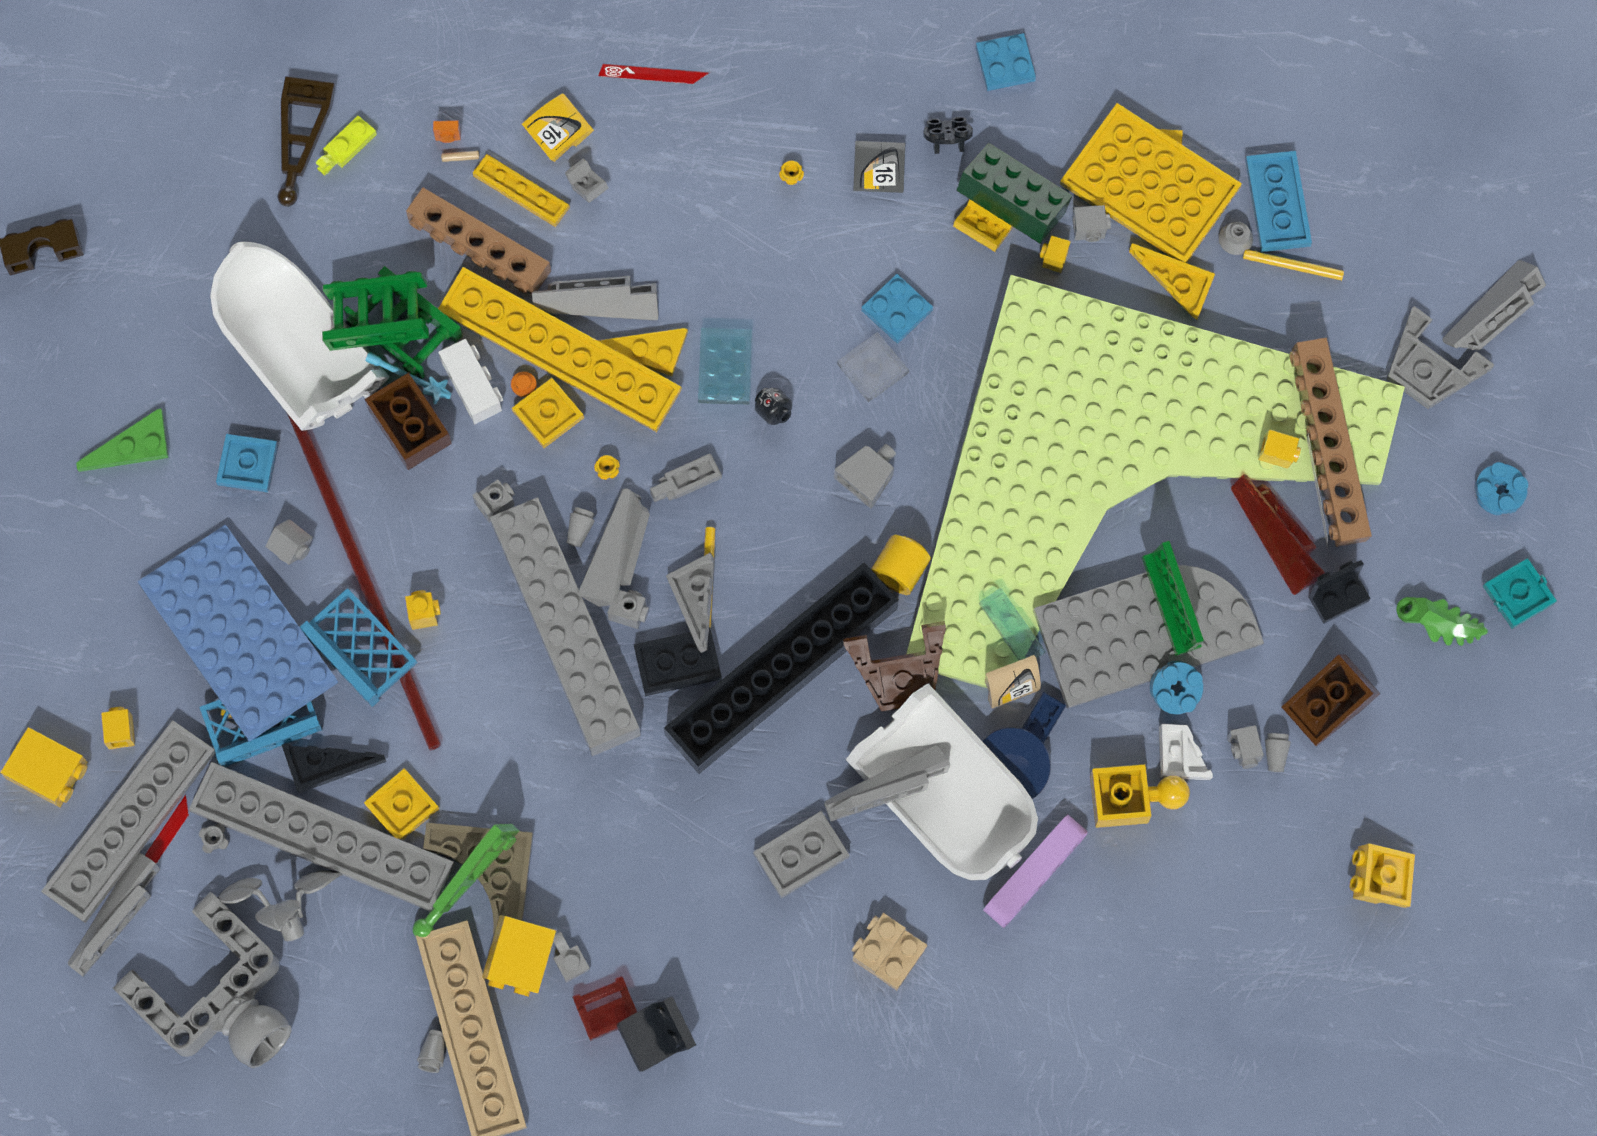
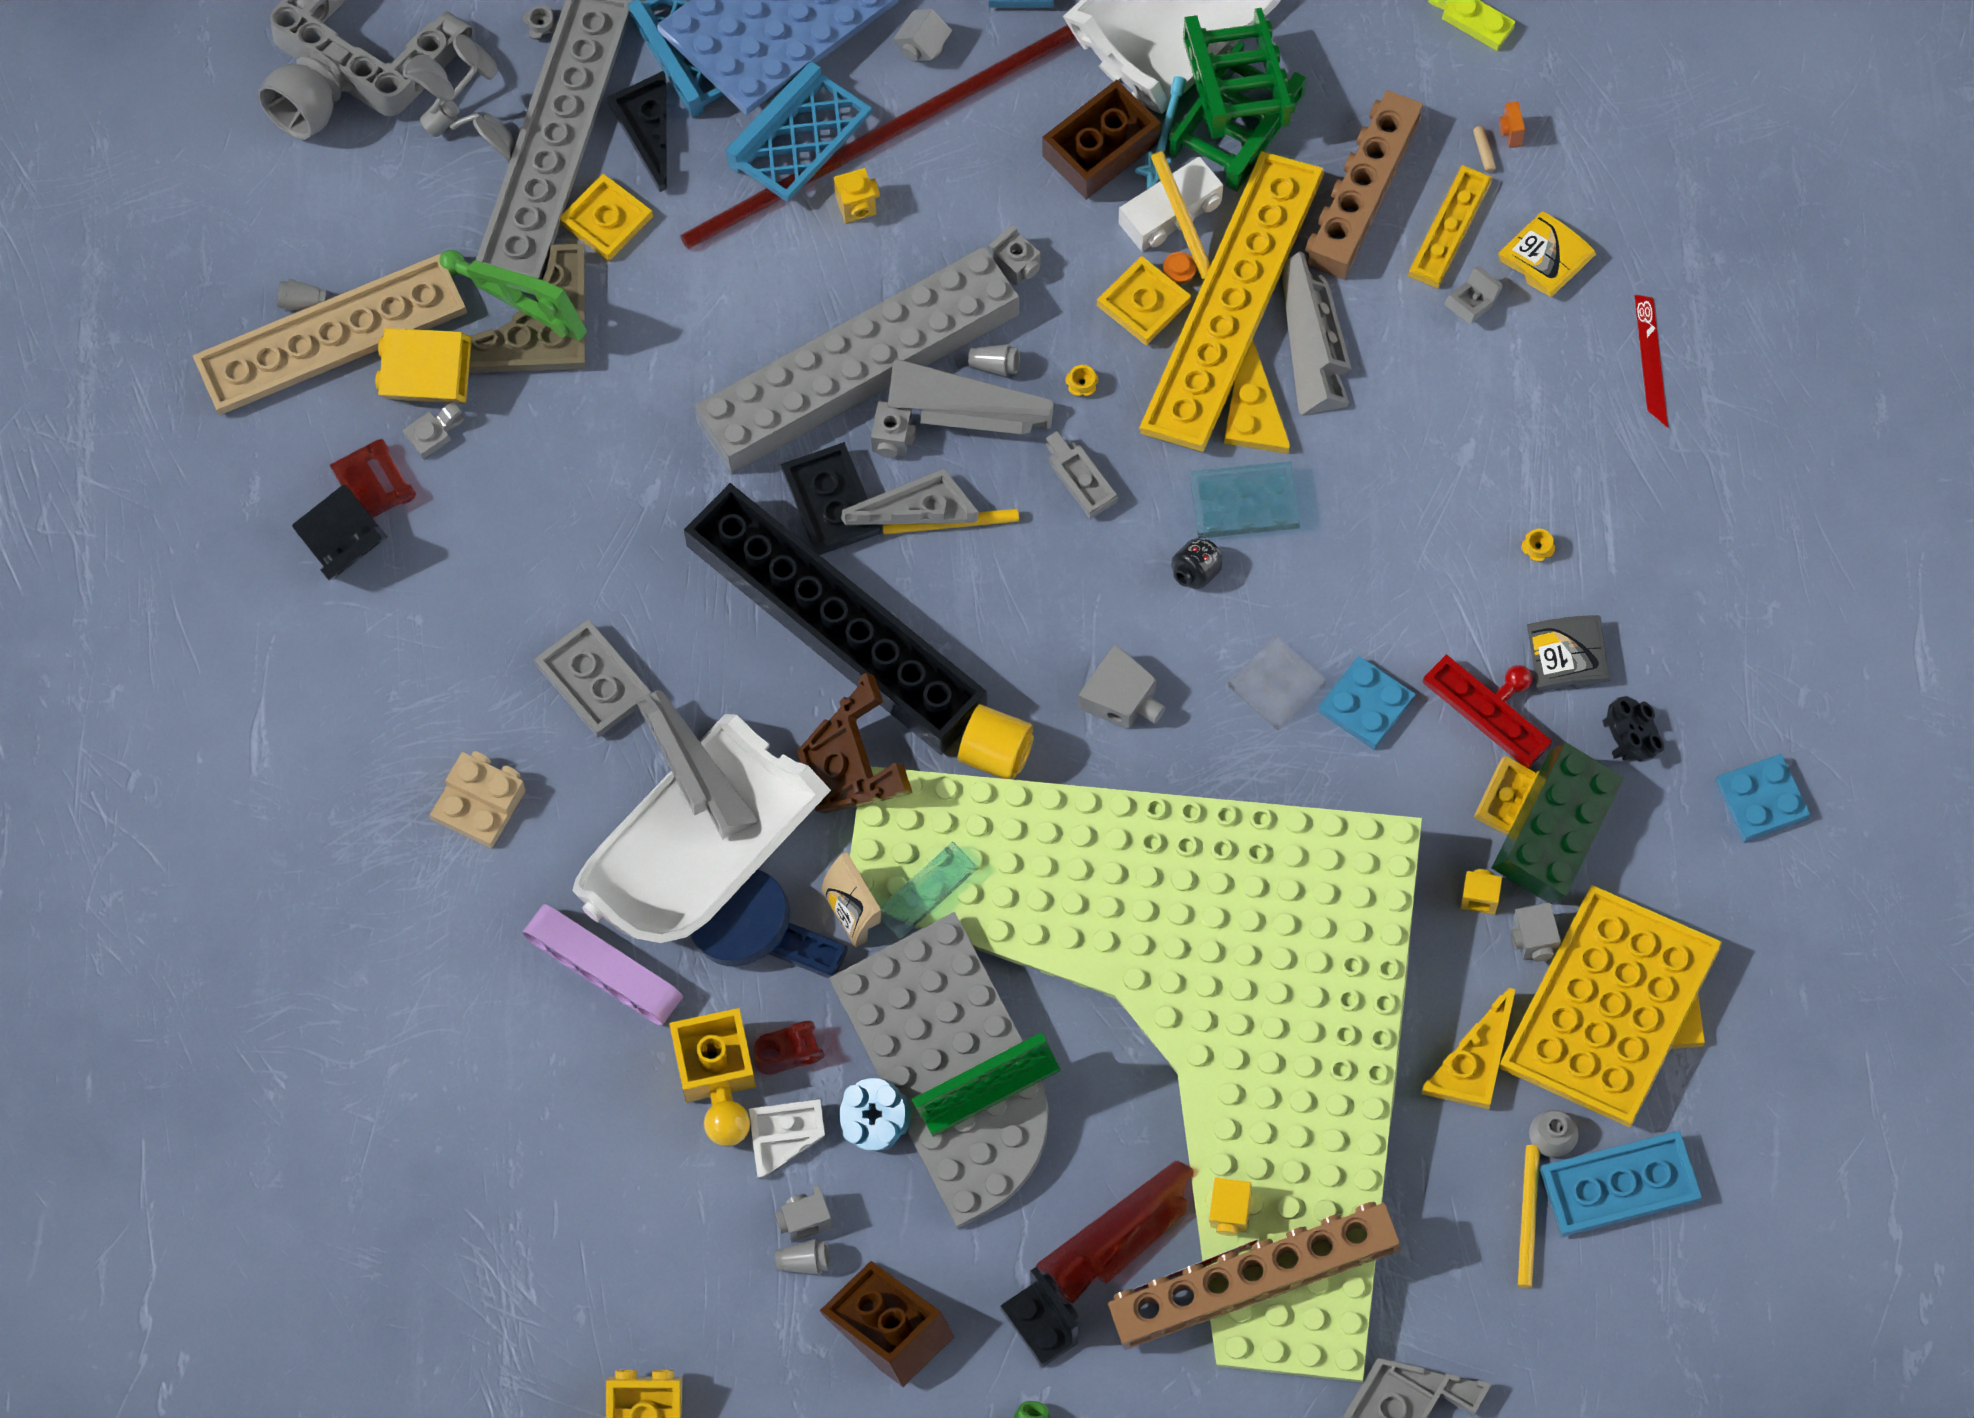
camera: 85 degrees right, 5 degrees down
none -> clear red piece [754,1021,825,1075]
none -> yellow bar [1150,150,1211,279]
none -> red plate [1422,654,1552,769]

